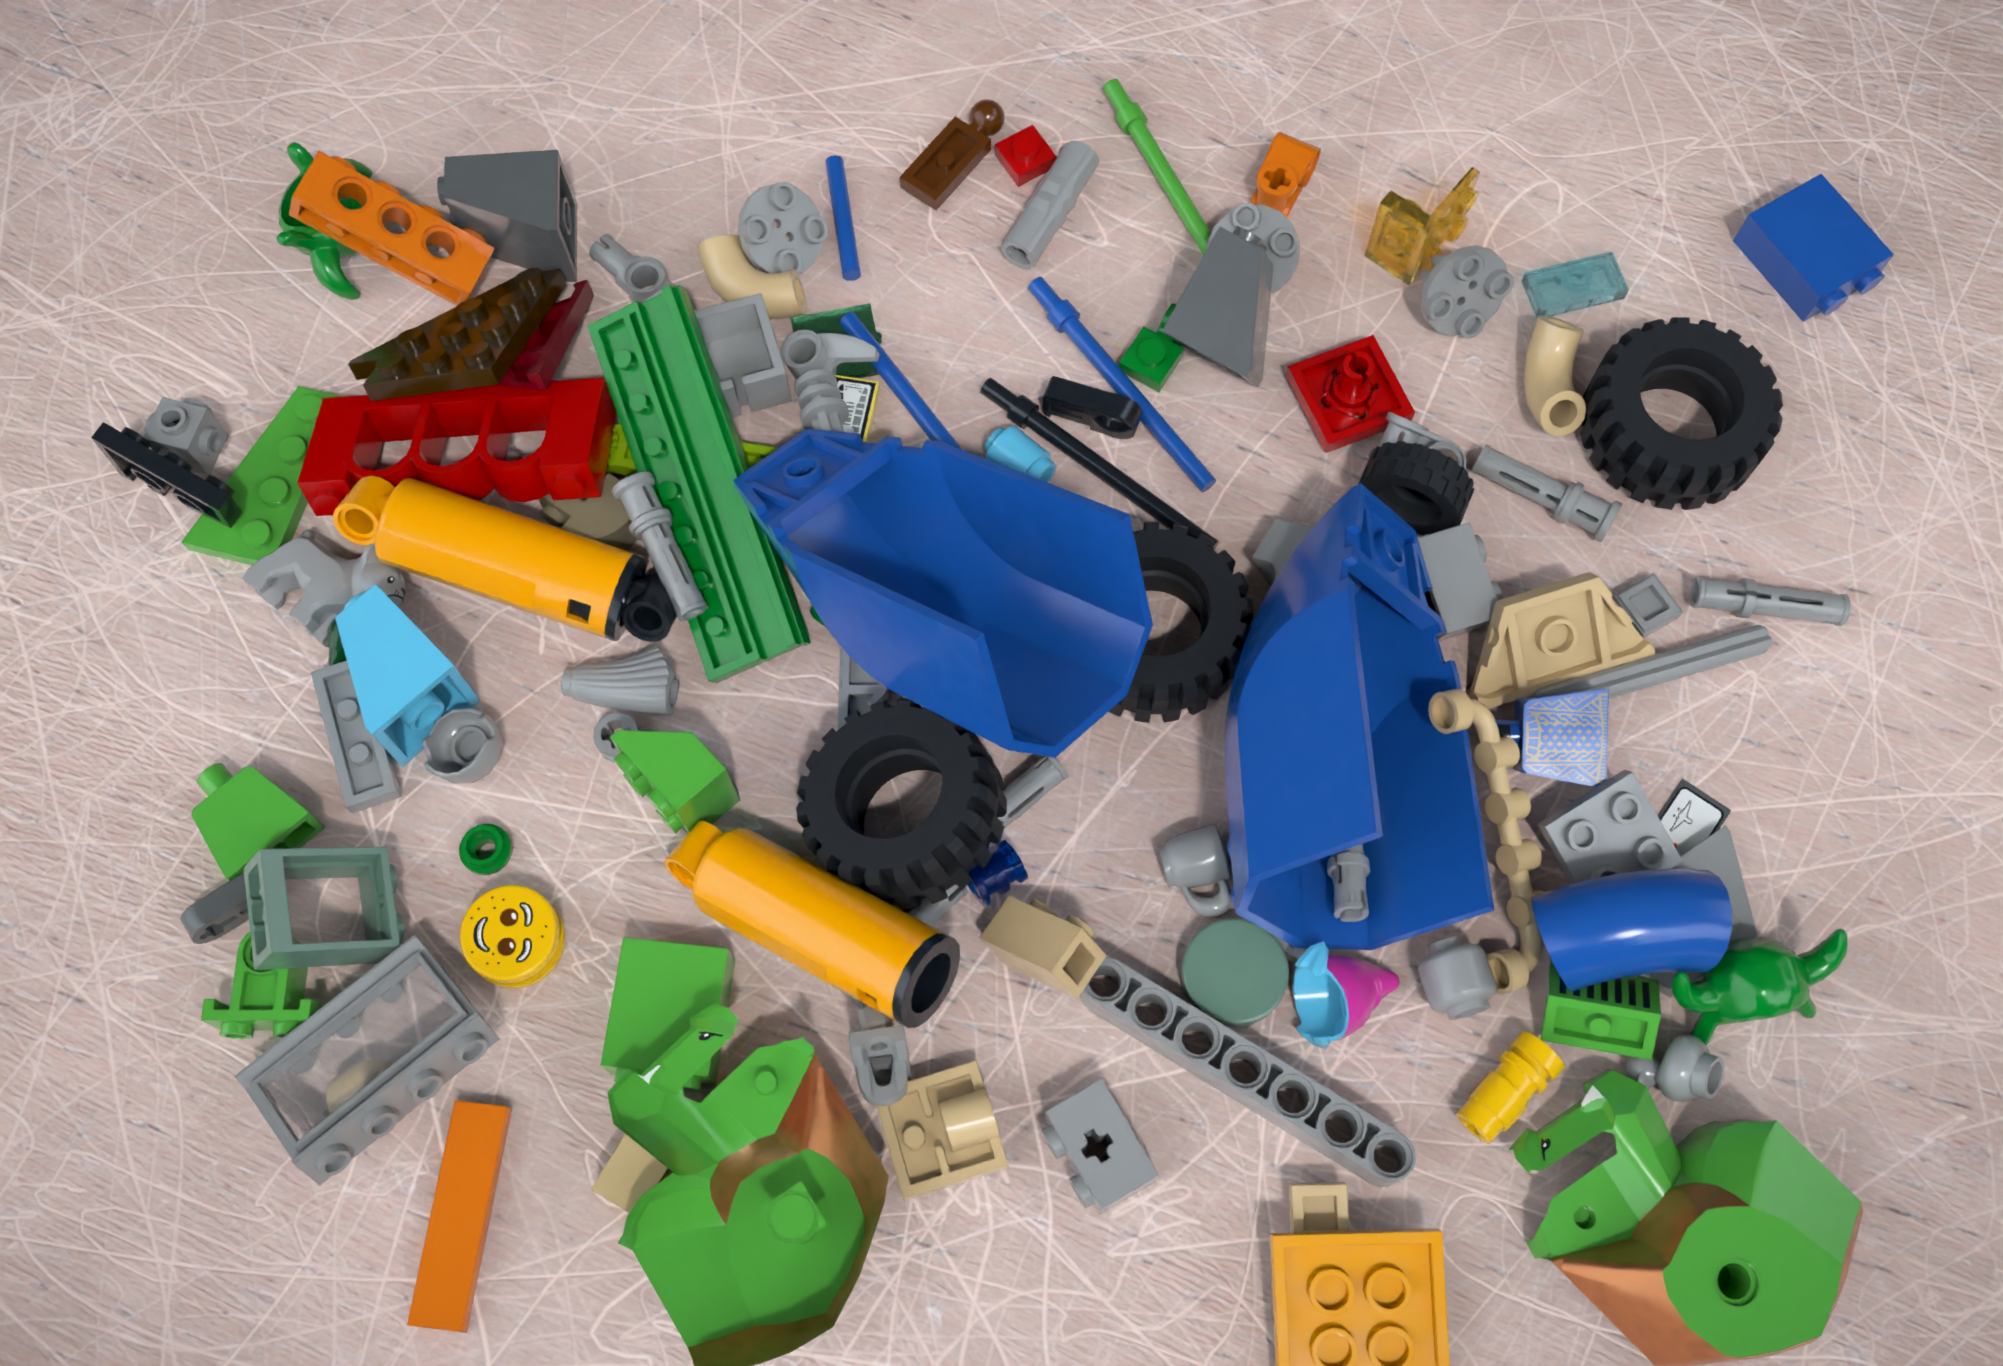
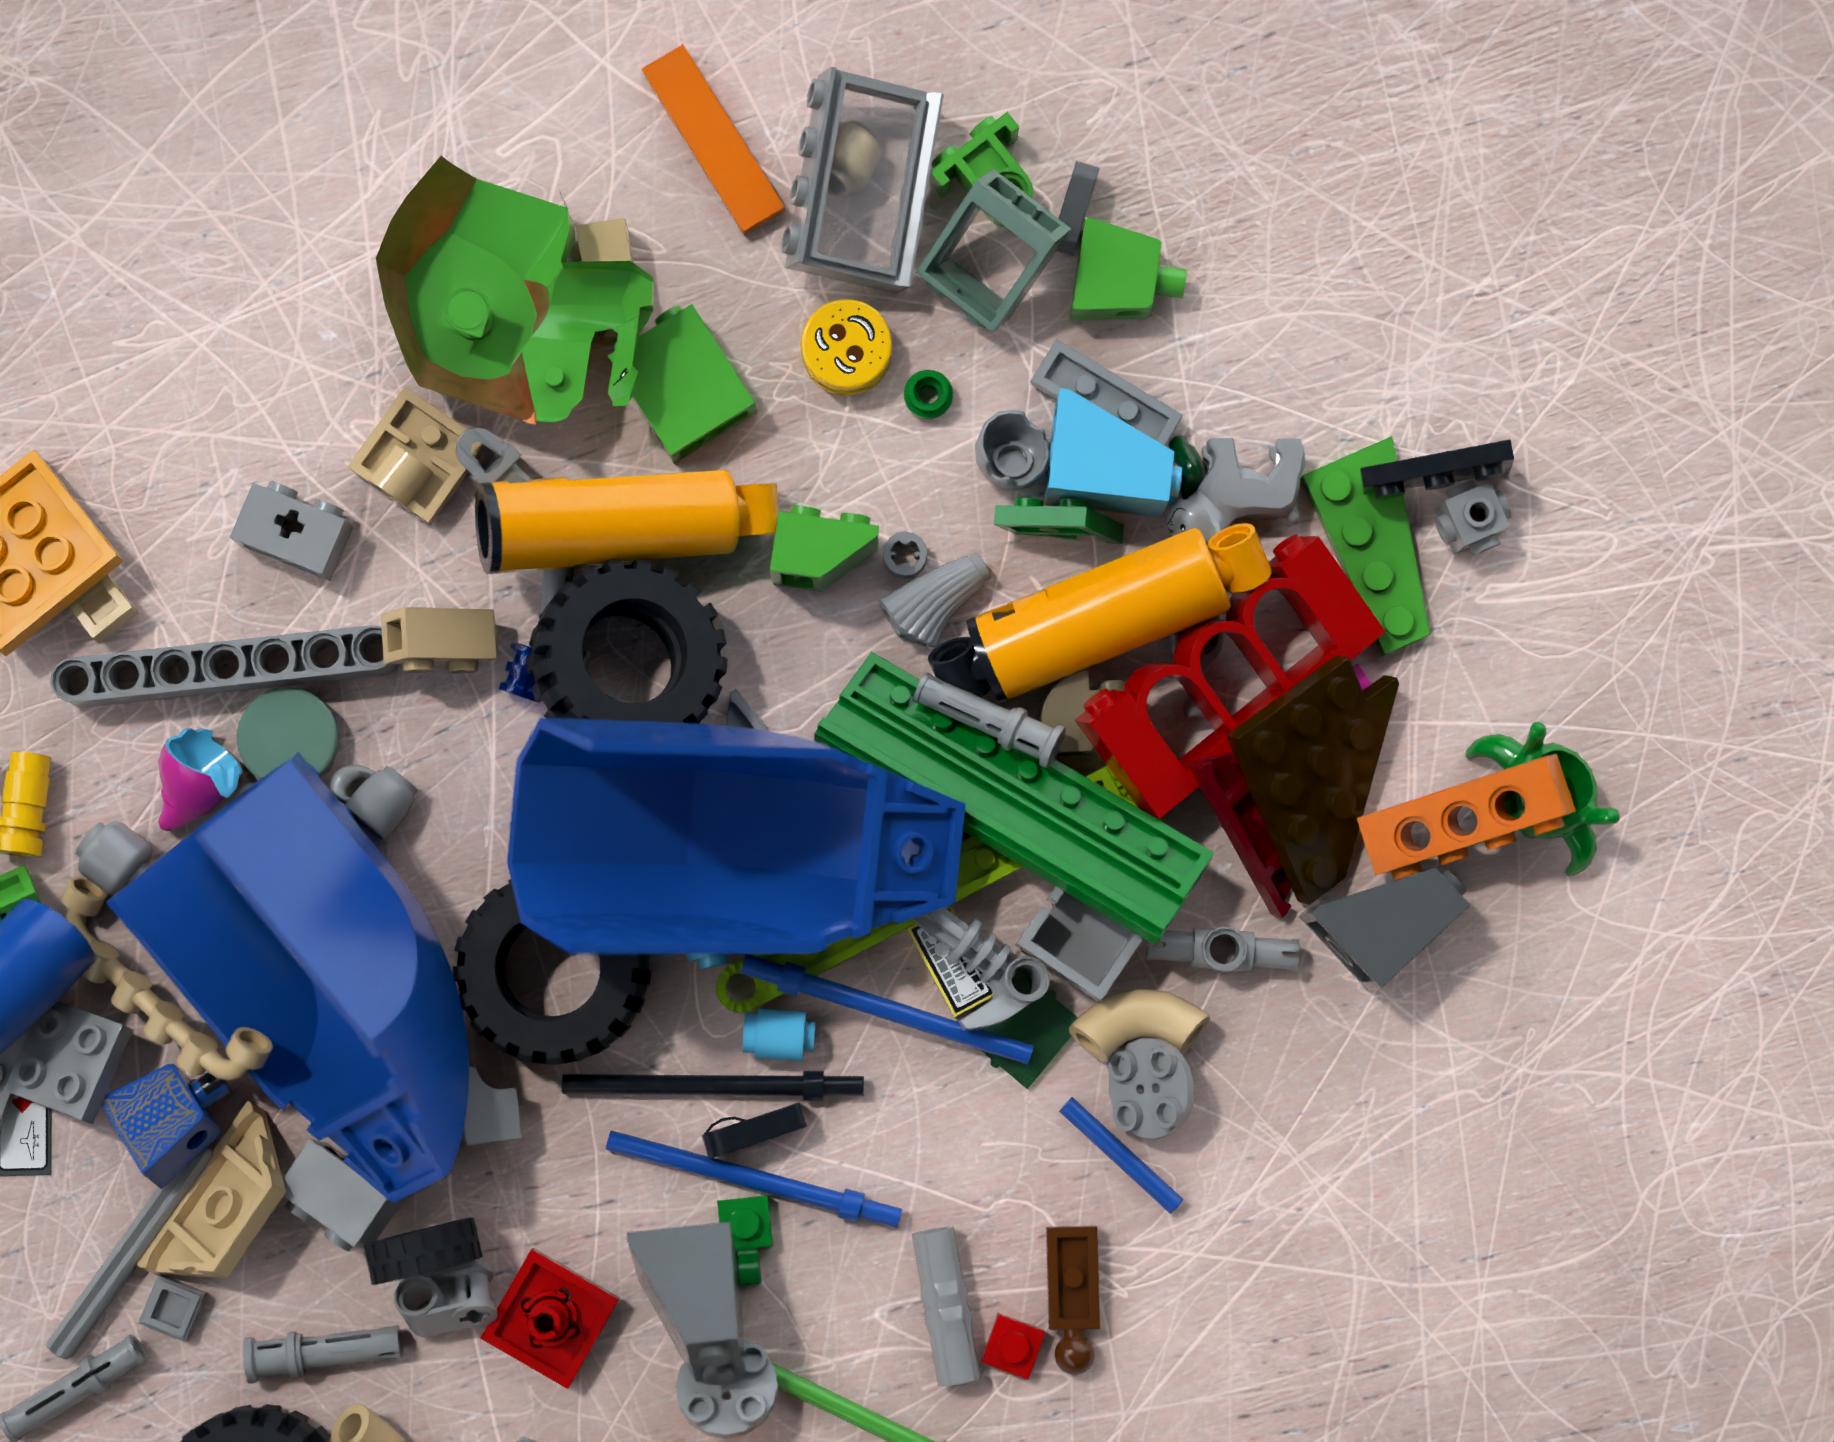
camera: 135 degrees right, 15 degrees up
none -> green wing [994,498,1124,544]

